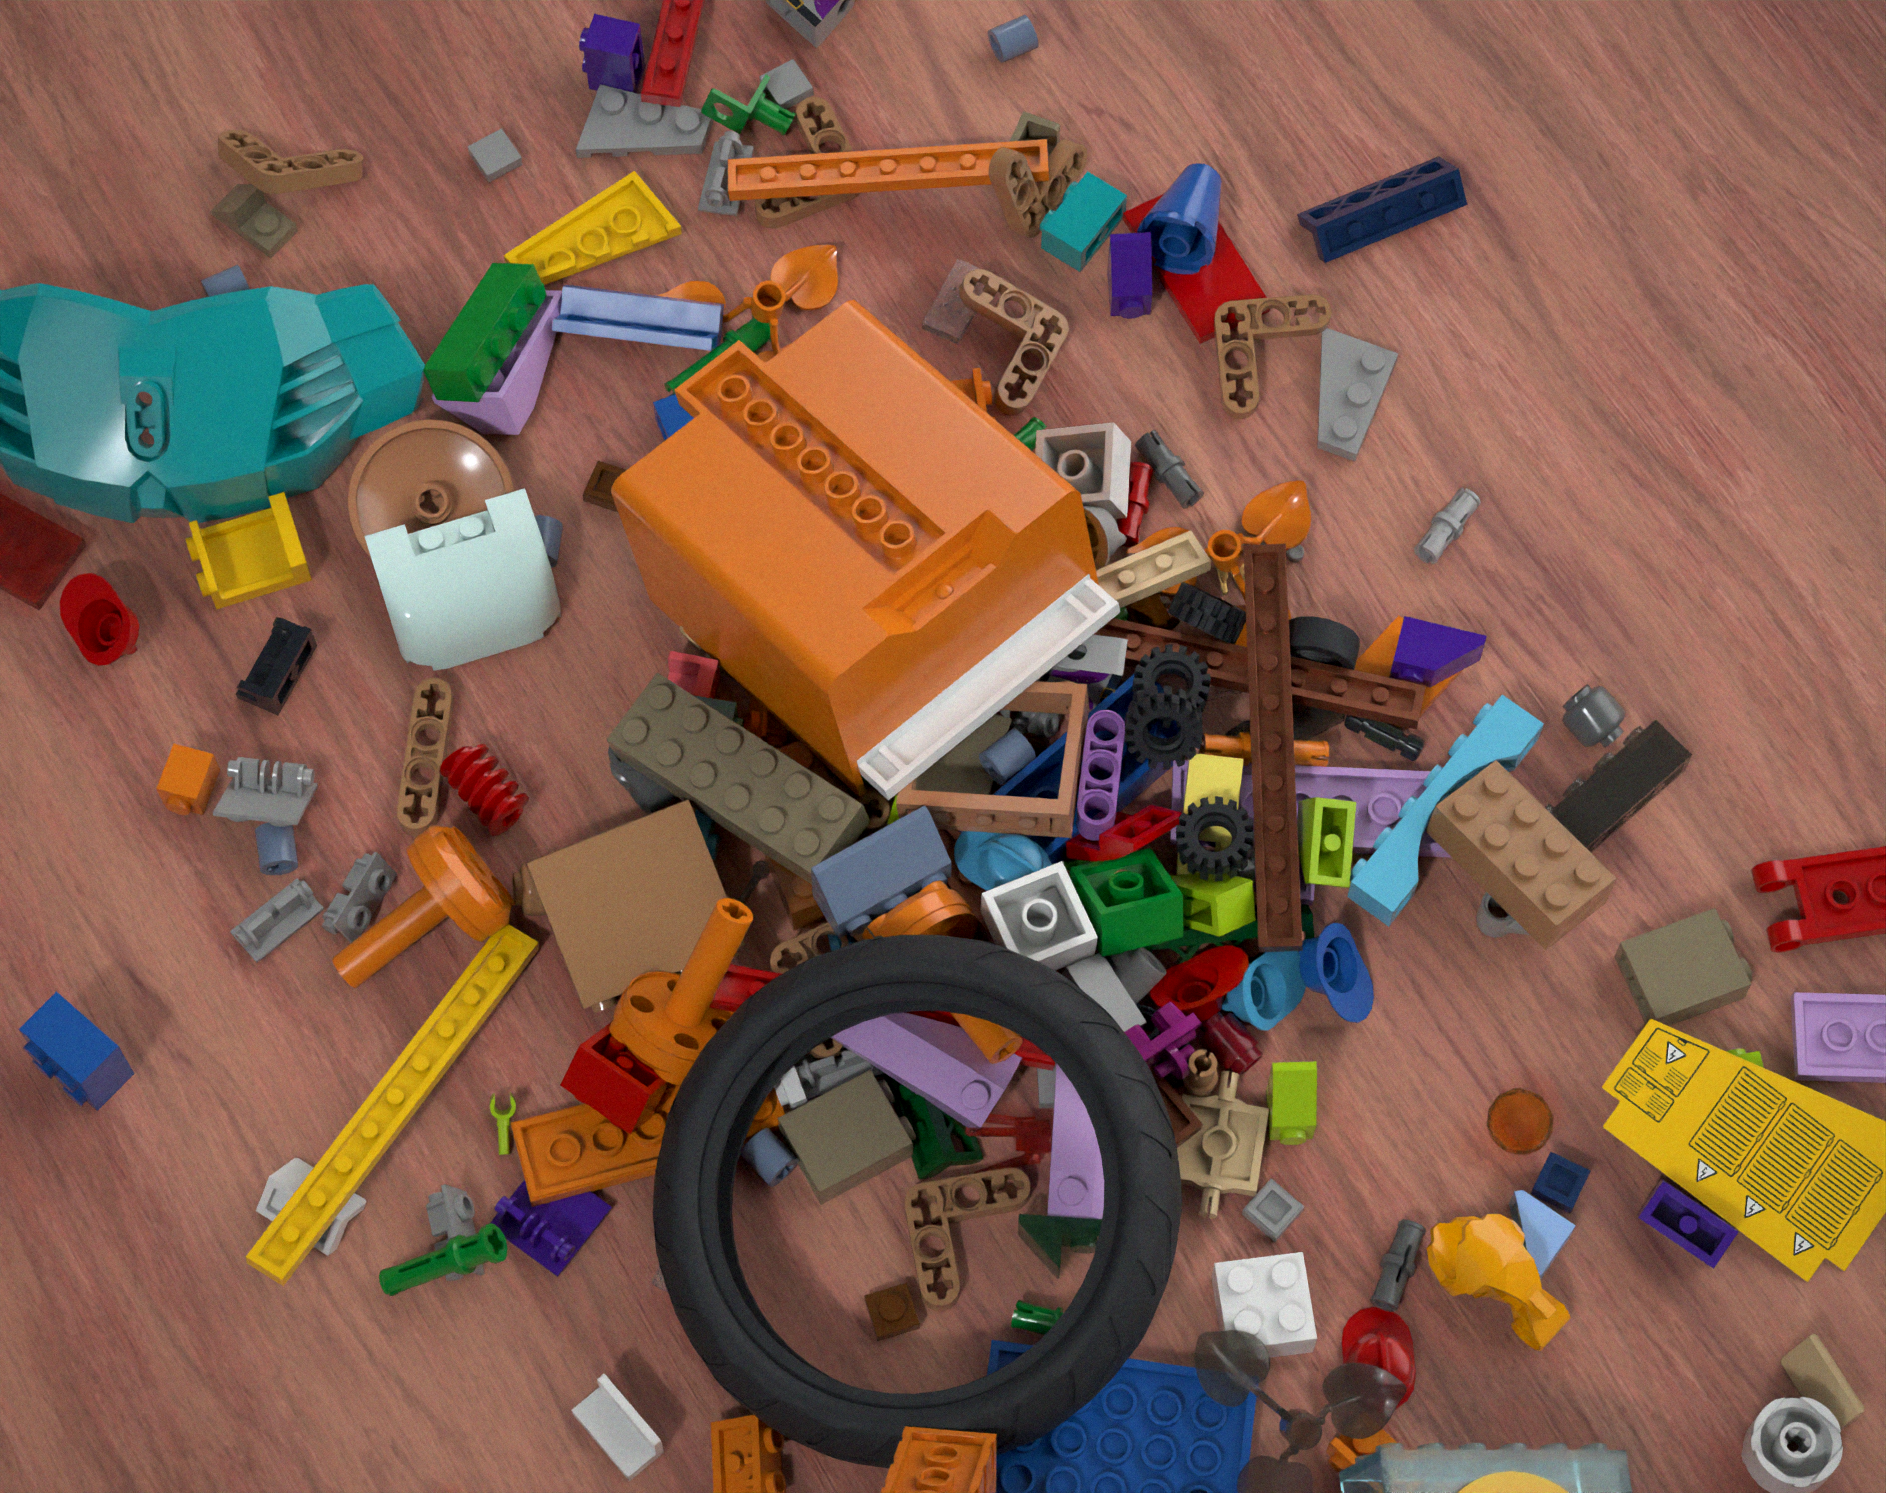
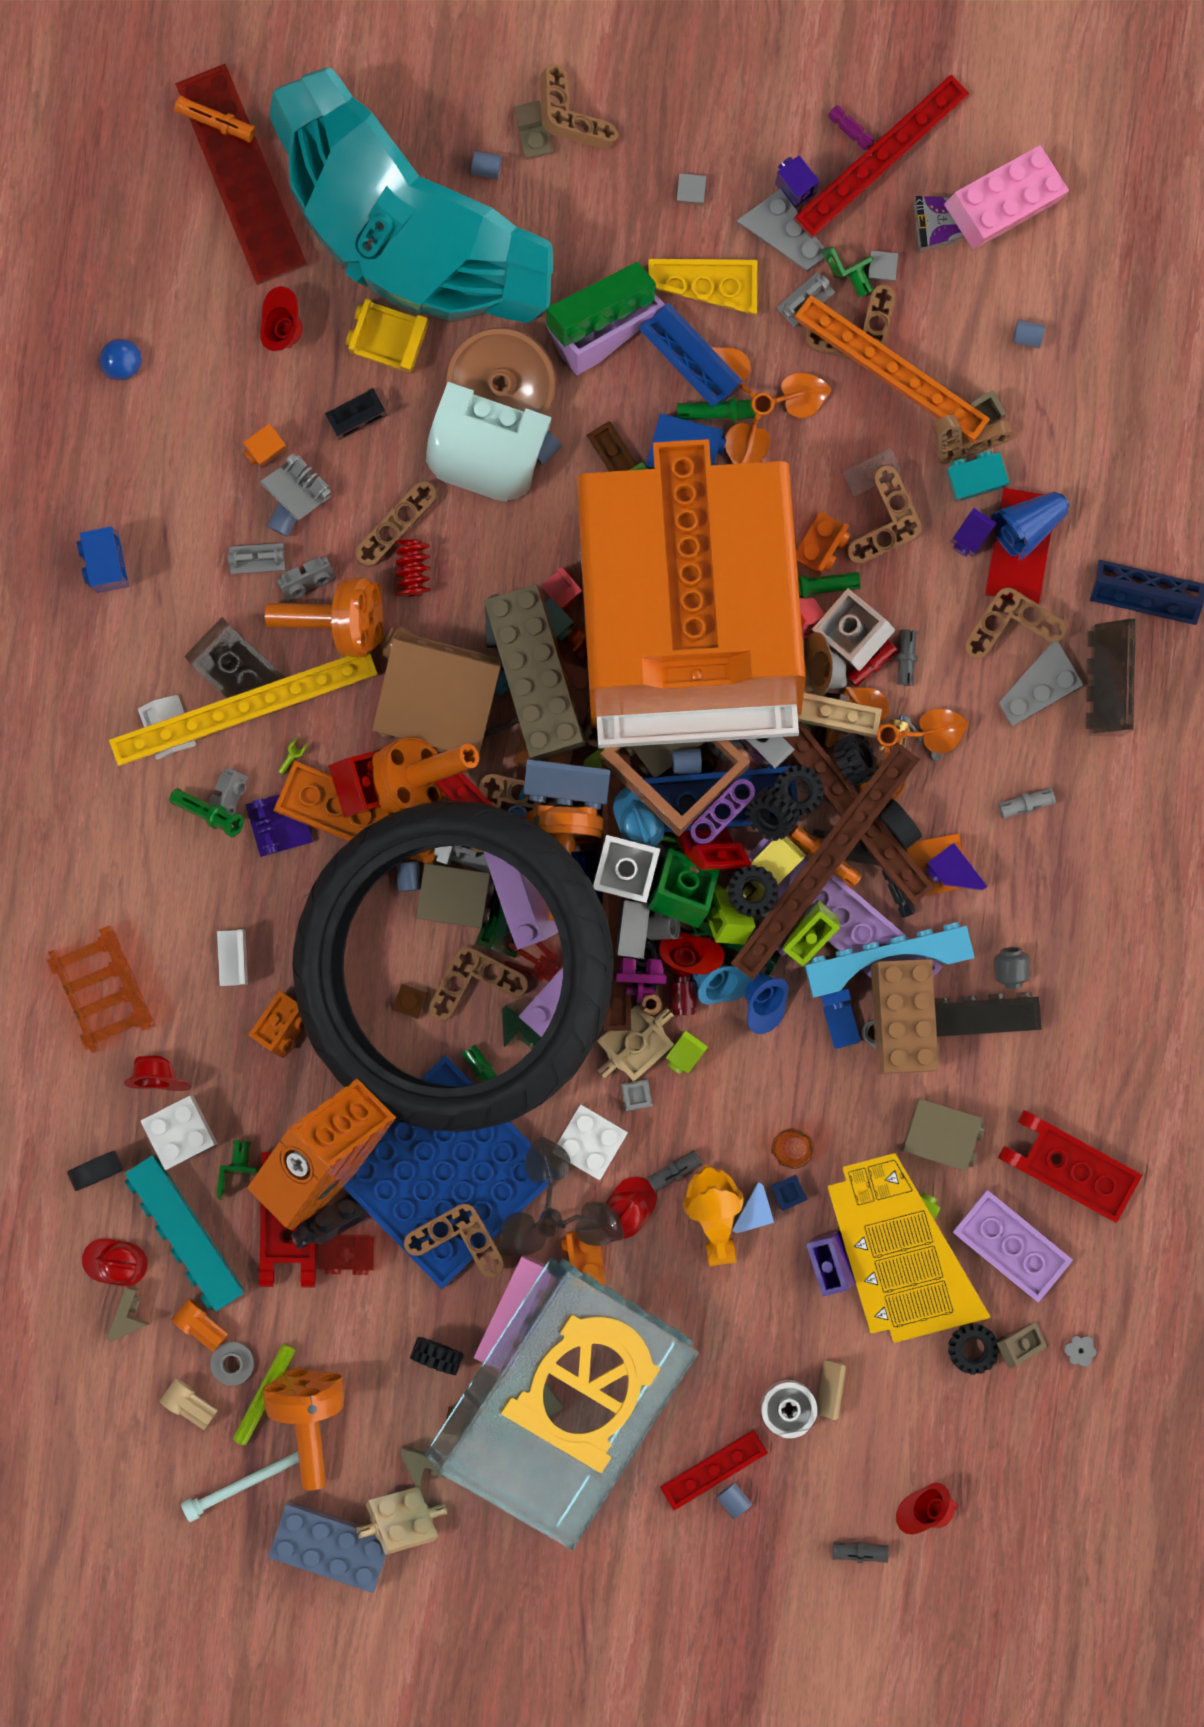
camera: 40 degrees right, 20 degrees up
none -> clear smoke slope [185,617,286,698]
none -> blue bracket [820,989,860,1049]
none -> clear smoke slope [1085,619,1136,737]

